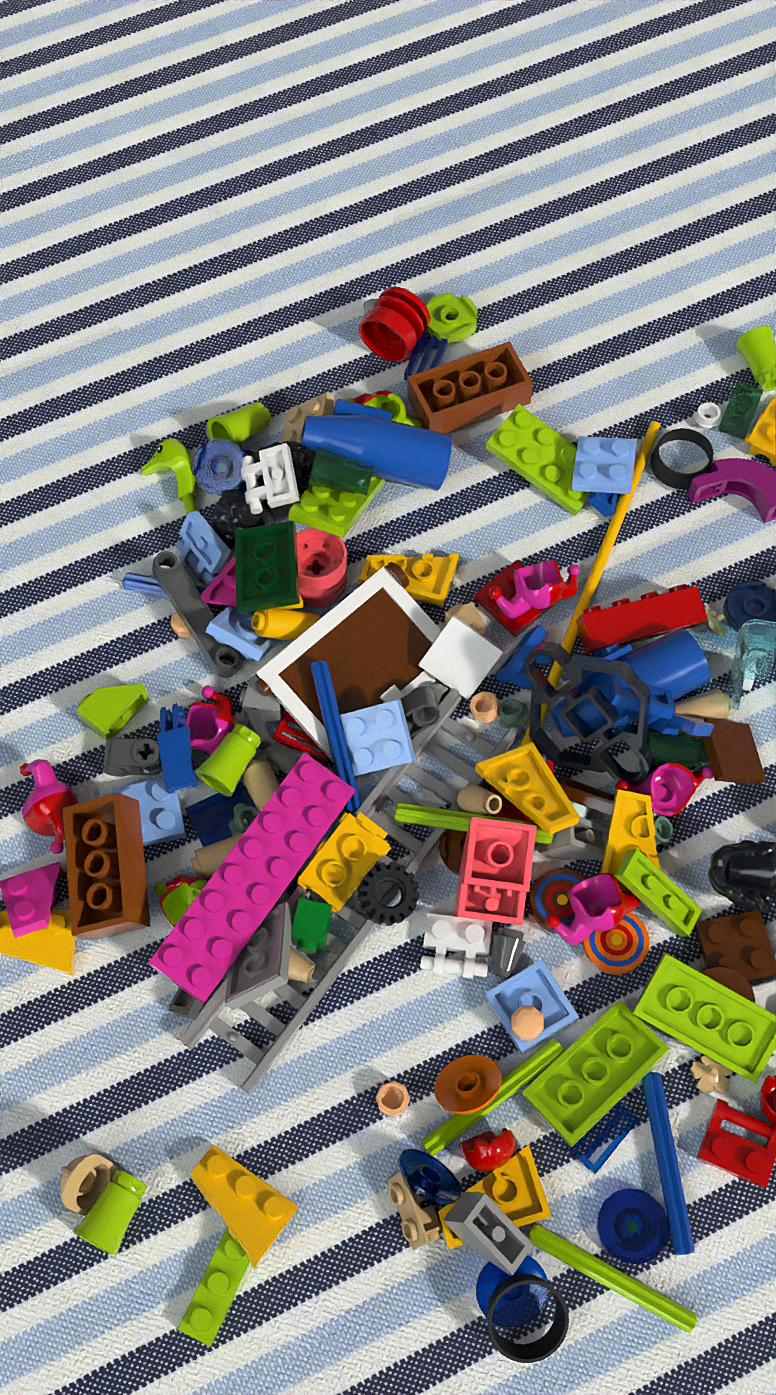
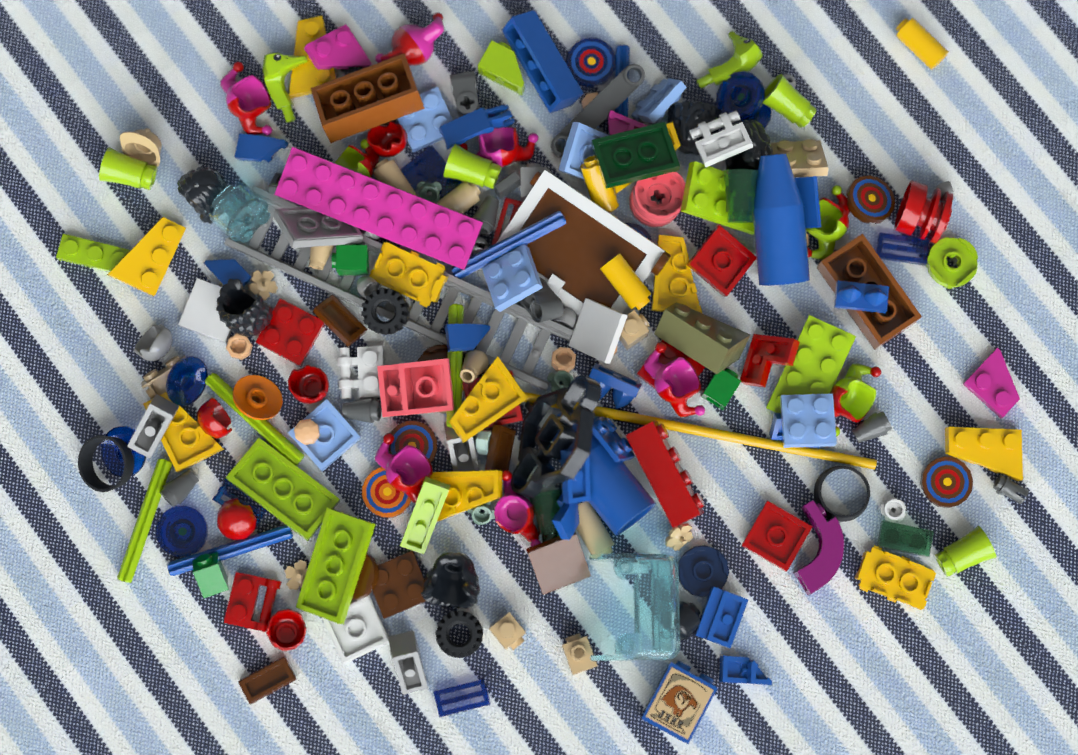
camera: 75 degrees right, 15 degrees up
none -> light grey hair [134,324,173,361]
none -> dark grey cone [160,470,199,507]
none -> black hair [177,167,229,224]
none -> white tile [178,278,232,344]
none -> brick [192,552,229,598]
none -> blue slope [203,259,251,287]
none -> clear light blue brick [209,182,271,243]
none -> black hair [216,279,273,337]
none -> red hair [217,499,257,540]
none -> dark pink piece [220,62,272,136]
none -> blue slope [234,134,289,163]
none -> tan plant [248,270,278,301]
none -> red plate [256,298,325,367]
none -> lime animal [263,52,308,123]
none -> red hair [288,365,330,404]
none -> reddish brown tile [313,294,367,347]
none -> light grey hinge [357,276,379,298]
none -> red hair [366,121,408,158]
none -> blue slope [445,324,490,352]
none -> blue brick [501,10,583,113]
none -> clear blue tile [567,38,616,87]
none -> yellow brick [600,254,651,310]
none -> olive wedge [654,303,750,374]
none -> red plate [686,225,757,297]
none -> green brick [702,368,741,410]
none -> red plate [740,334,800,388]
none -> red plate [741,500,812,572]
none -> lime piece [830,363,881,437]
none -> blue tile [834,281,889,313]
none -> reddish brown tile [846,175,895,224]
none -> dark grey cone [852,411,892,443]
none -> yellow brick [896,18,949,70]
none -> reddish brown tile [920,456,973,508]
none -> yellow wing [945,427,1023,481]
none -> dark pink wing [963,348,1020,419]
none -> dark grey pin [993,475,1029,504]

